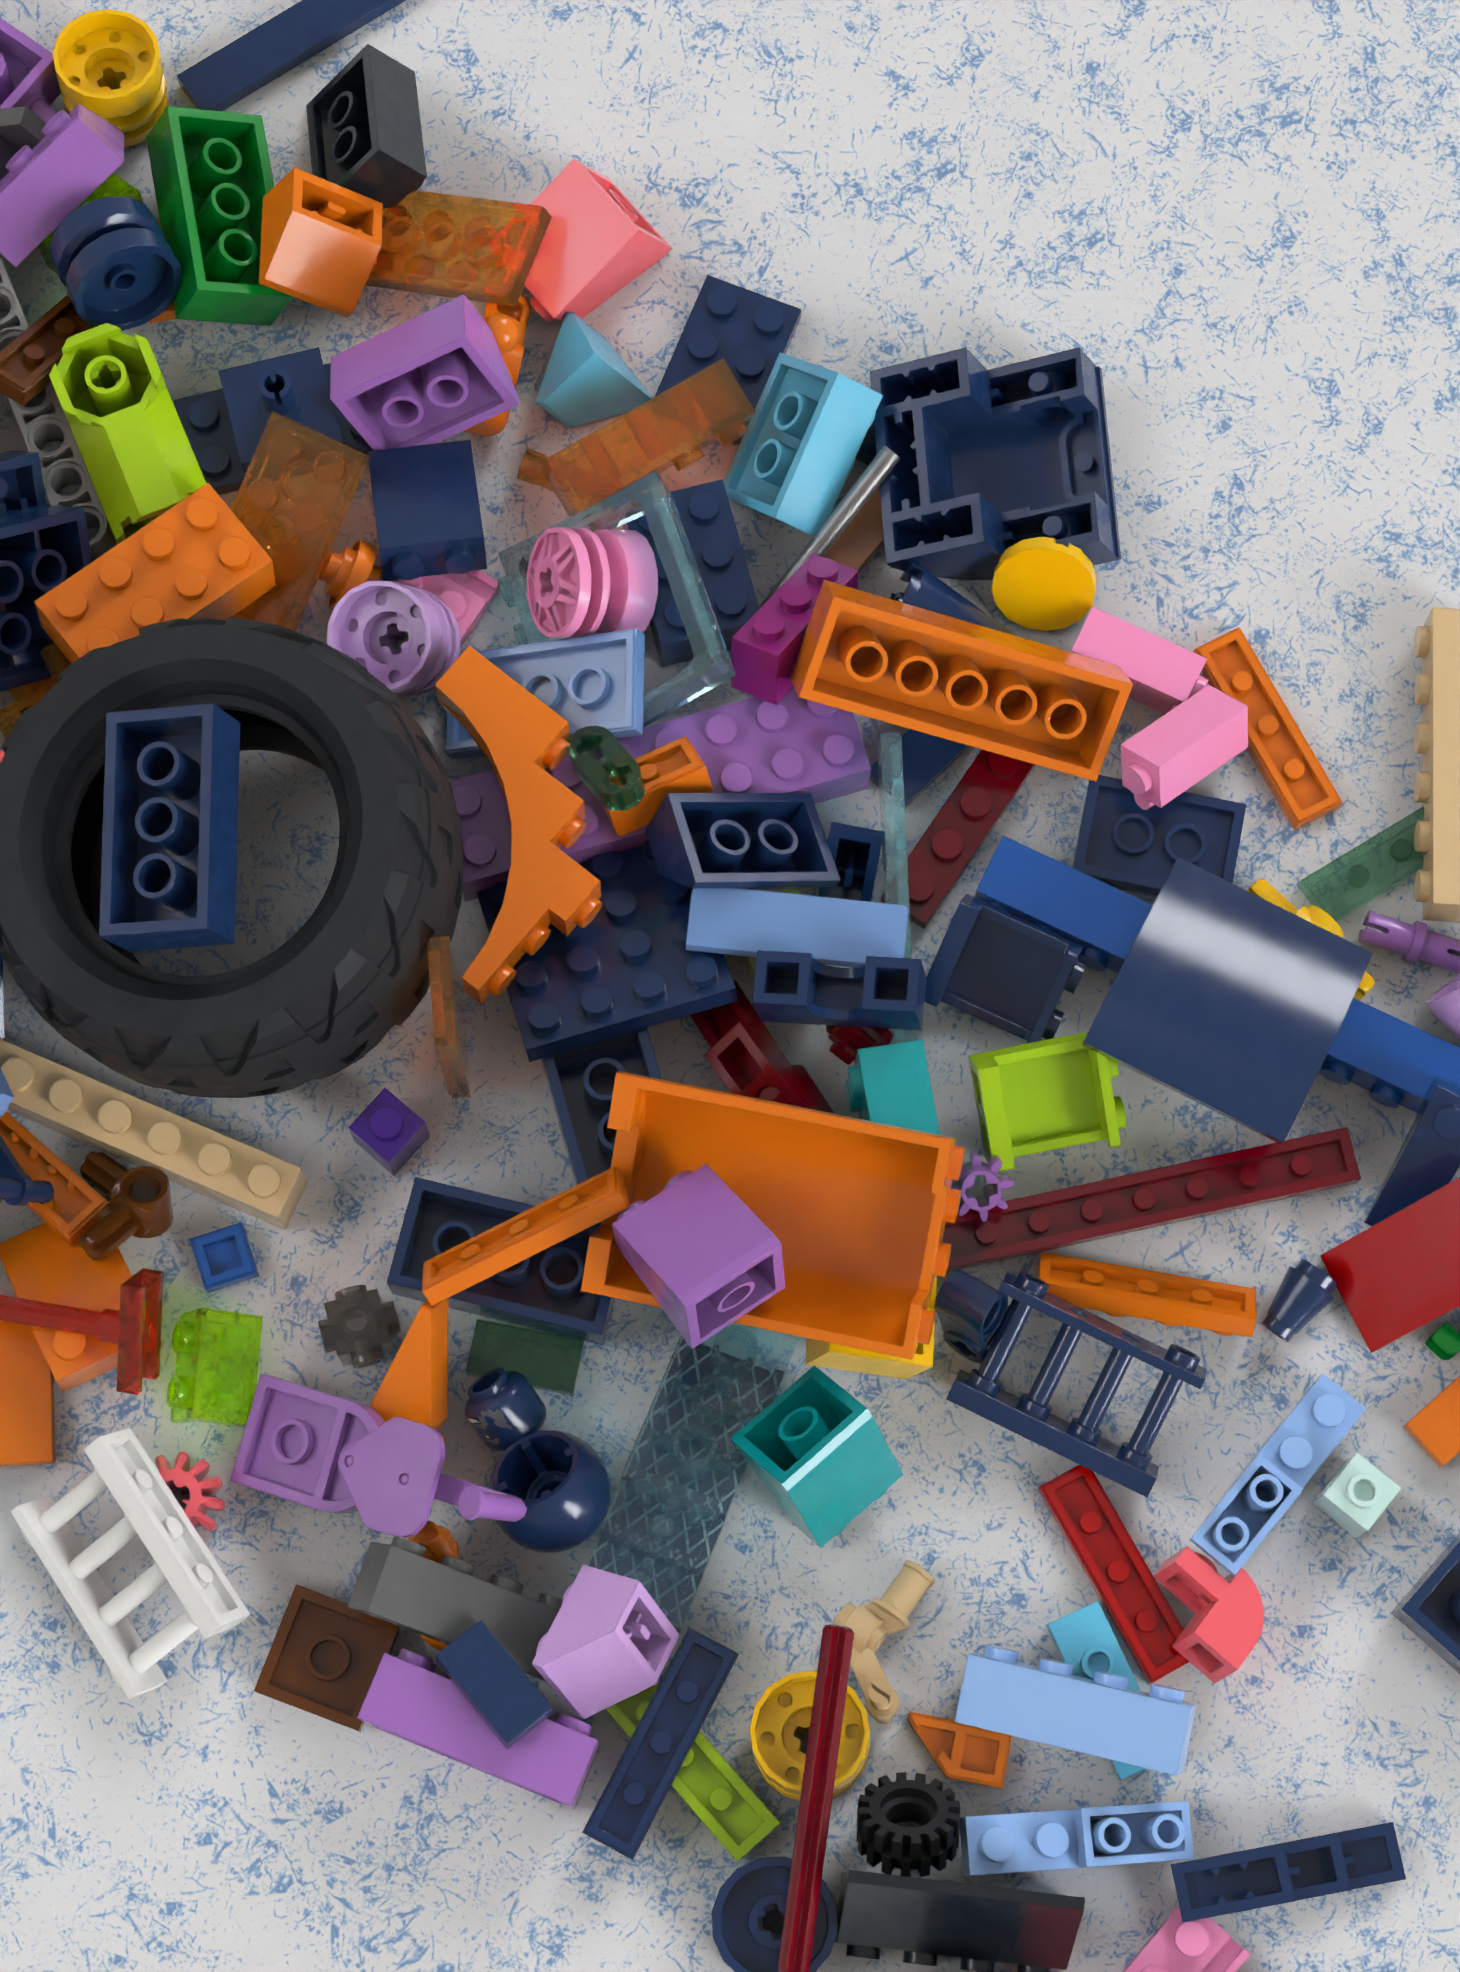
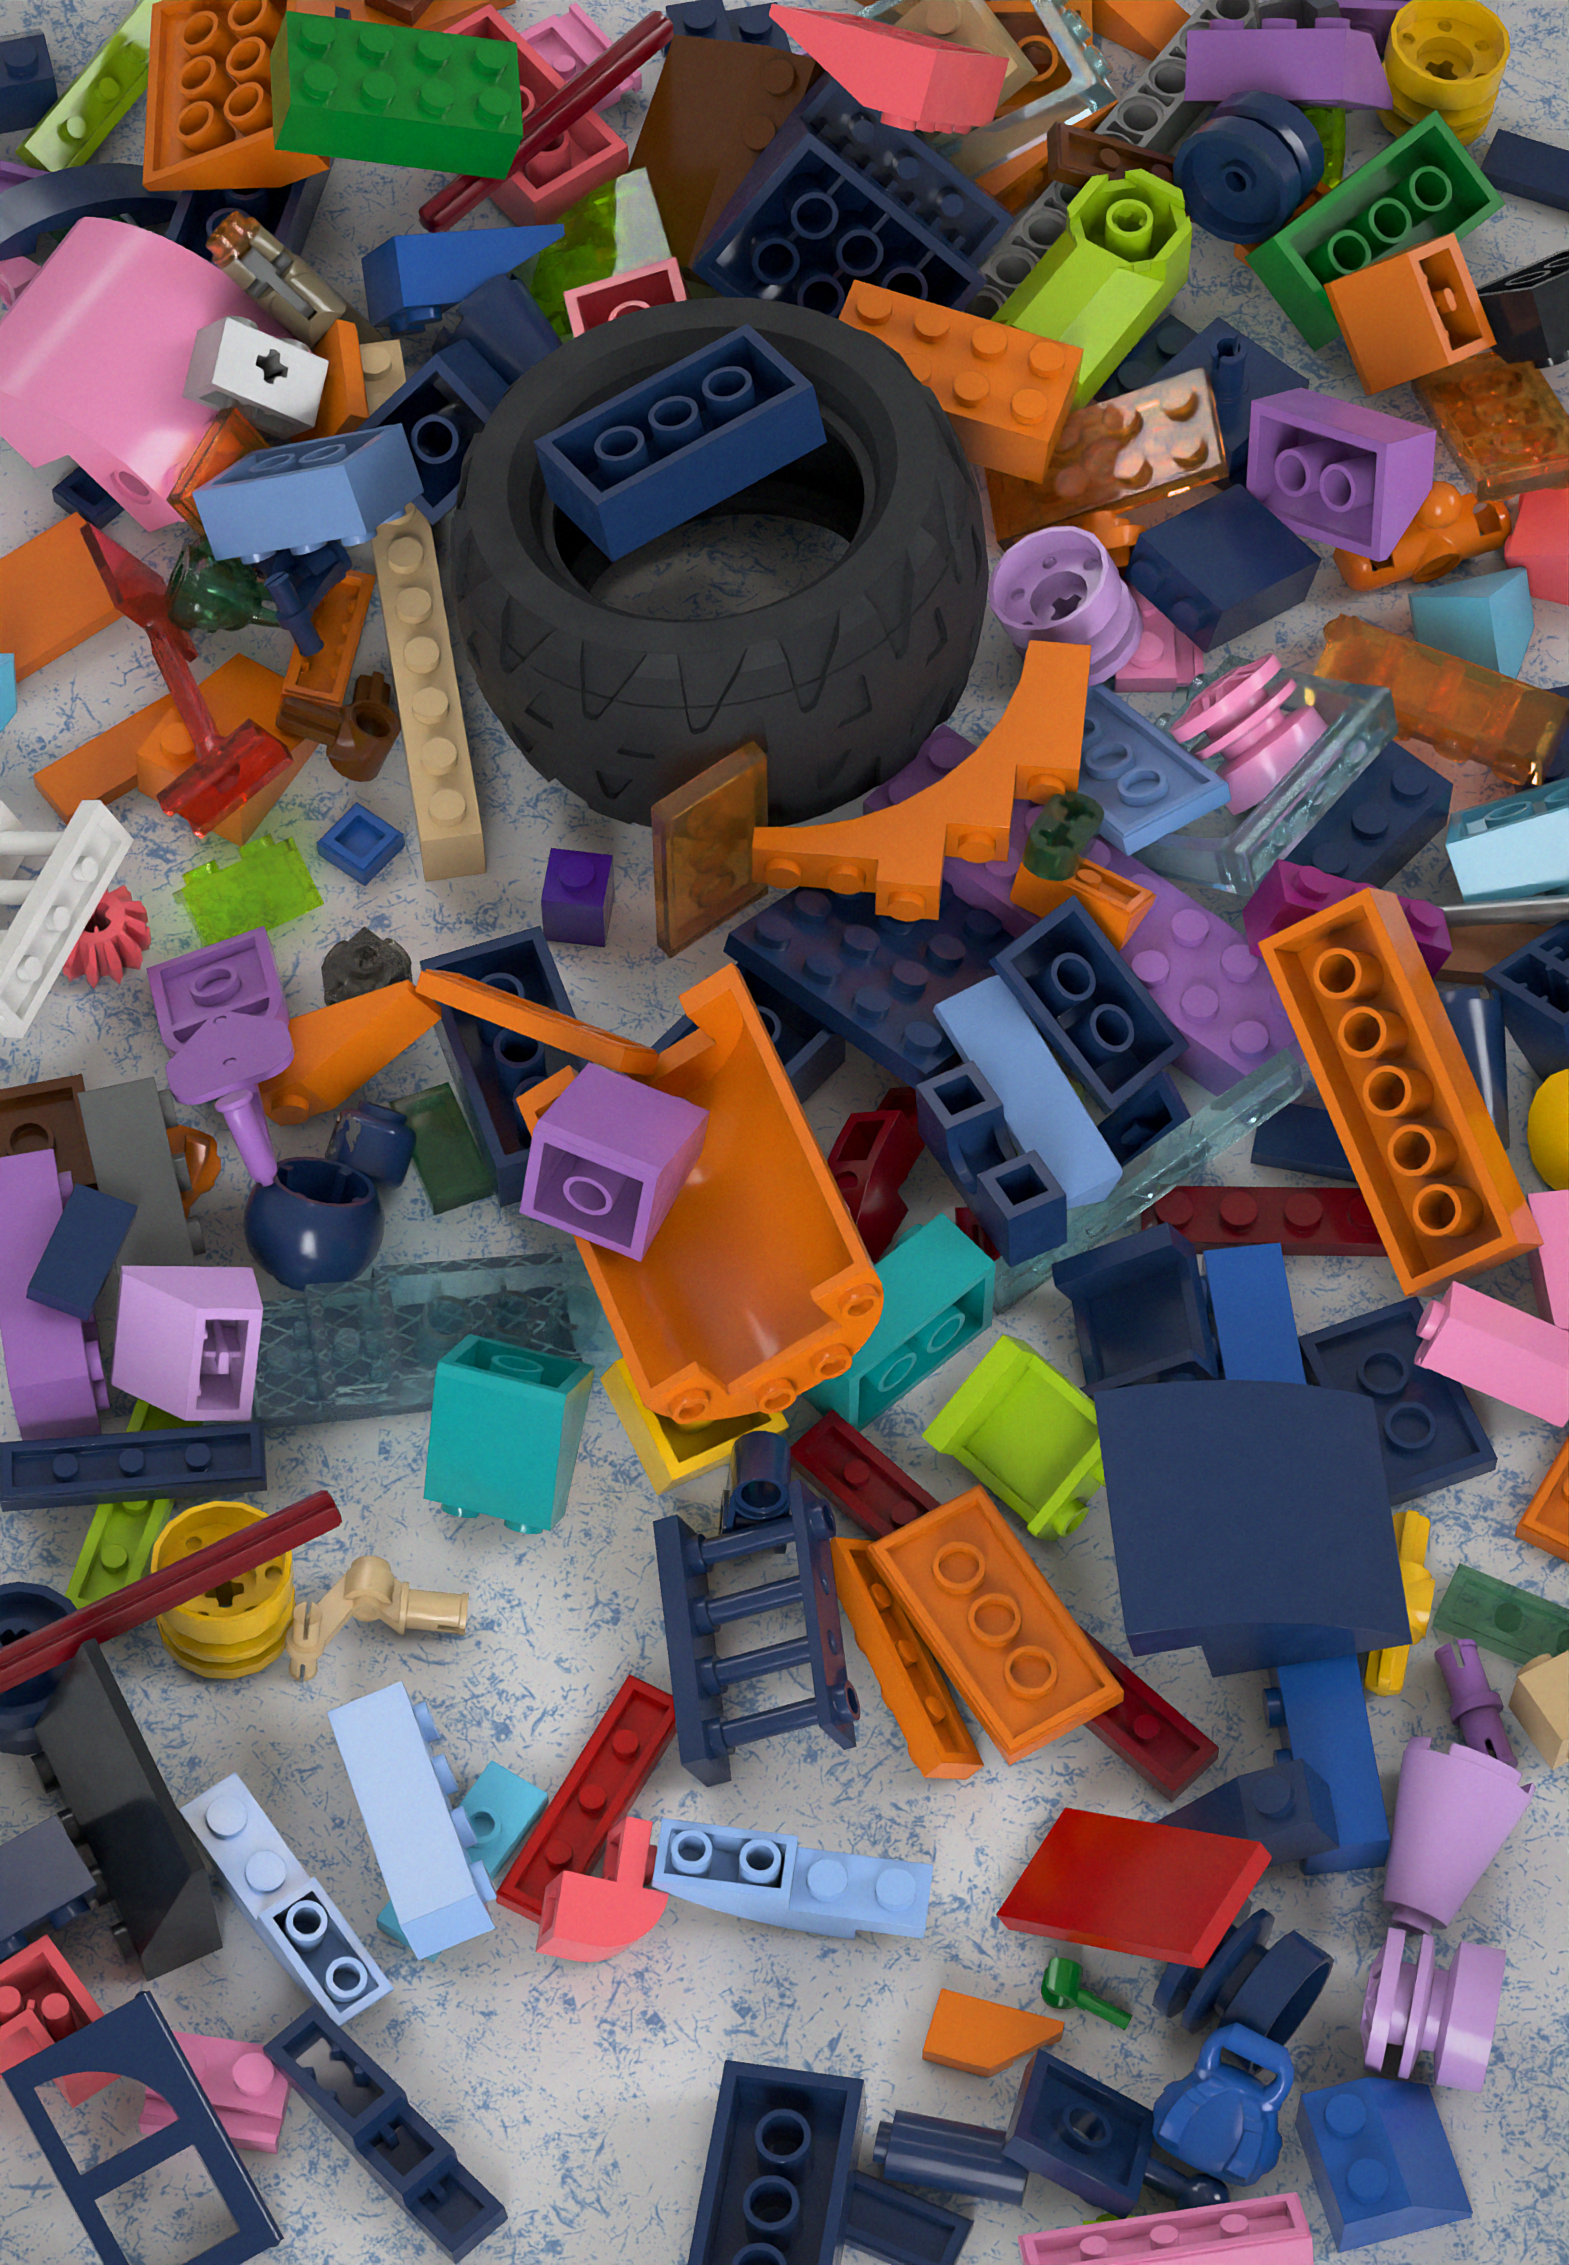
camera: 60 degrees right, 15 degrees down
black tyre [856,1772,960,1877] -> none
orange tile [907,1712,1012,1789] -> none
medium lavender gear [951,1150,1014,1222] -> none
dark blue cone [1262,1258,1338,1342] -> none
light aqua brick [1312,1452,1401,1538] -> none
none -> orange tile [867,1484,1124,1766]

